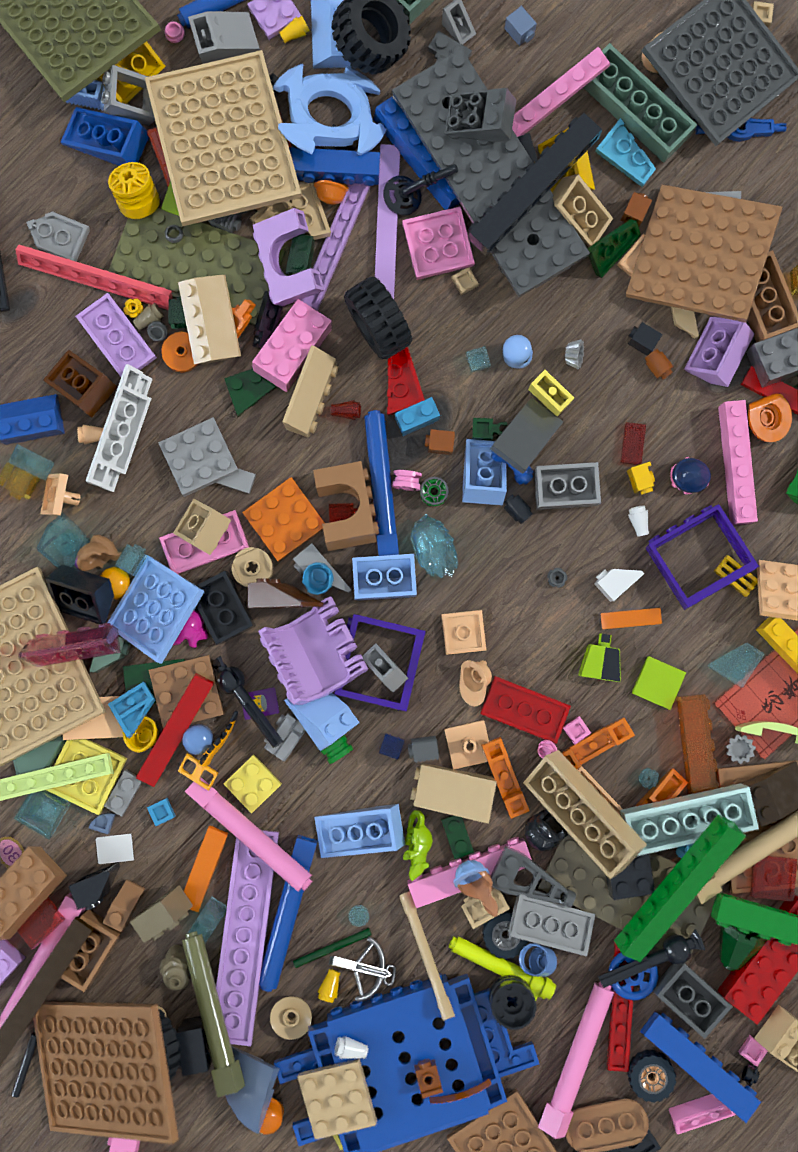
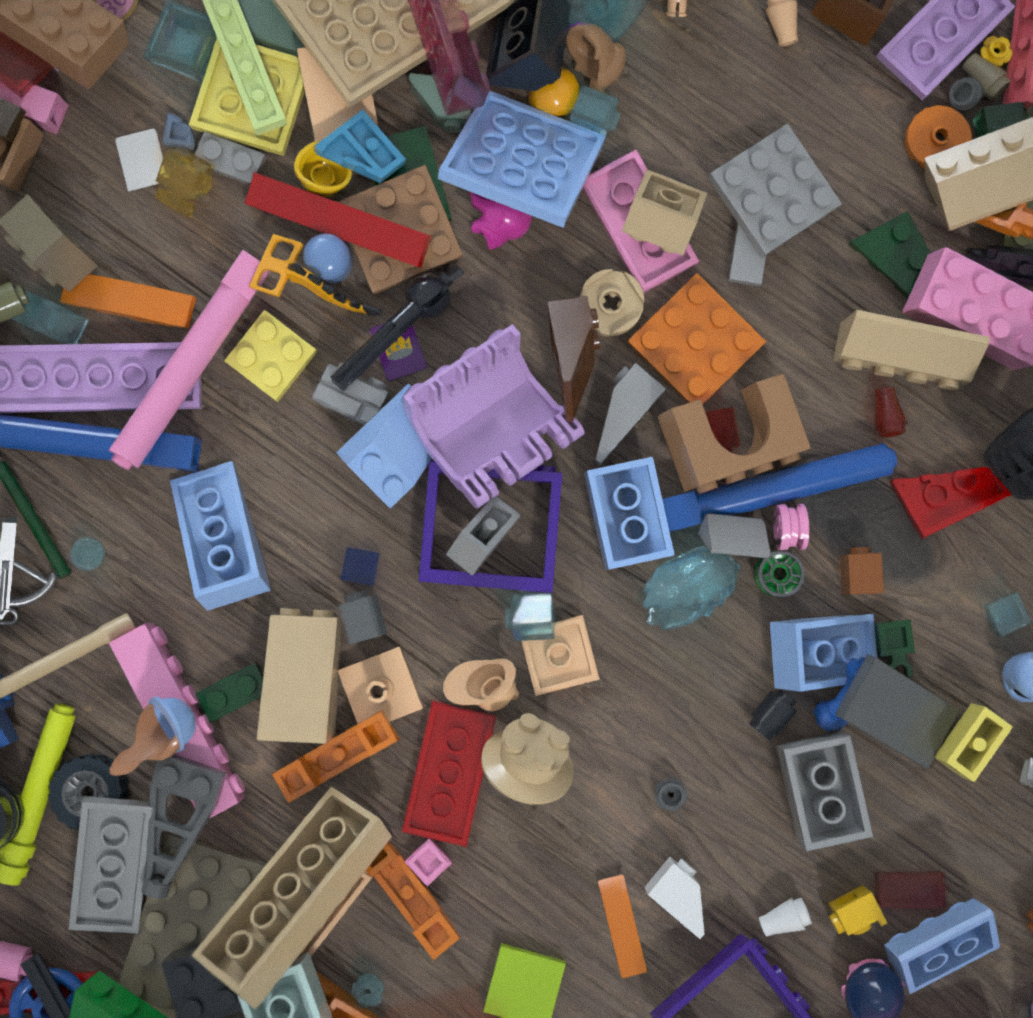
camera: 80 degrees right, 0 degrees up
black slope [69,862,120,911] -> none
white slope [86,364,152,492] -> none
medium nougat slope [103,880,145,932] -> none
dark azure plate [147,798,176,826] -> none
black brick [196,571,256,645] -> none
dark azure hair [302,562,334,595] -> none
green wheel [321,735,354,765] -> none
dark azure brick [395,397,440,436] -> none
lime animal [403,810,433,881] -> none
tan bracket [461,887,510,929] -> none
medium blue helmet [519,943,557,977] -> none
black hair [525,809,568,851] -> none
bright pink plate [537,740,557,759] -> none
torso [578,634,621,682] -> none
none -> clear yellow brick [155,147,215,217]
none -> tan piece [481,713,574,804]
none -> clear light blue brick [505,593,555,641]
none -> light grey slope [698,513,771,558]
none -> light blue slope [884,898,1000,994]

